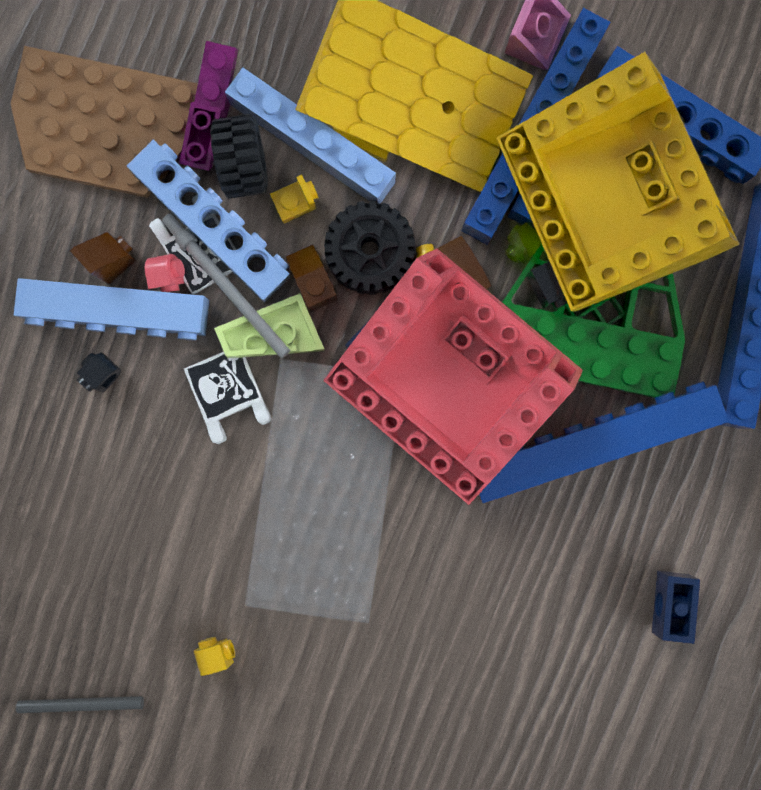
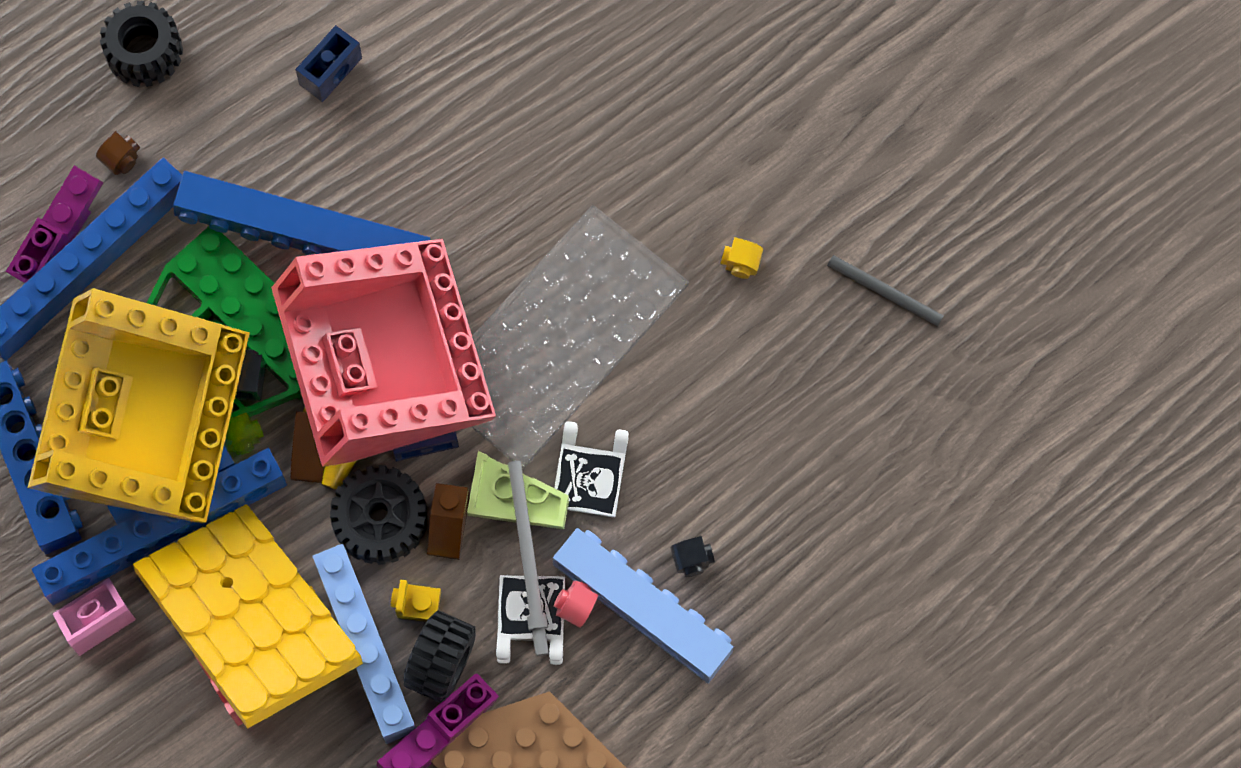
camera: 150 degrees left, 15 degrees down
reddish brown slope [69,232,136,284] -> none
light blue brick [127,140,290,303] -> none

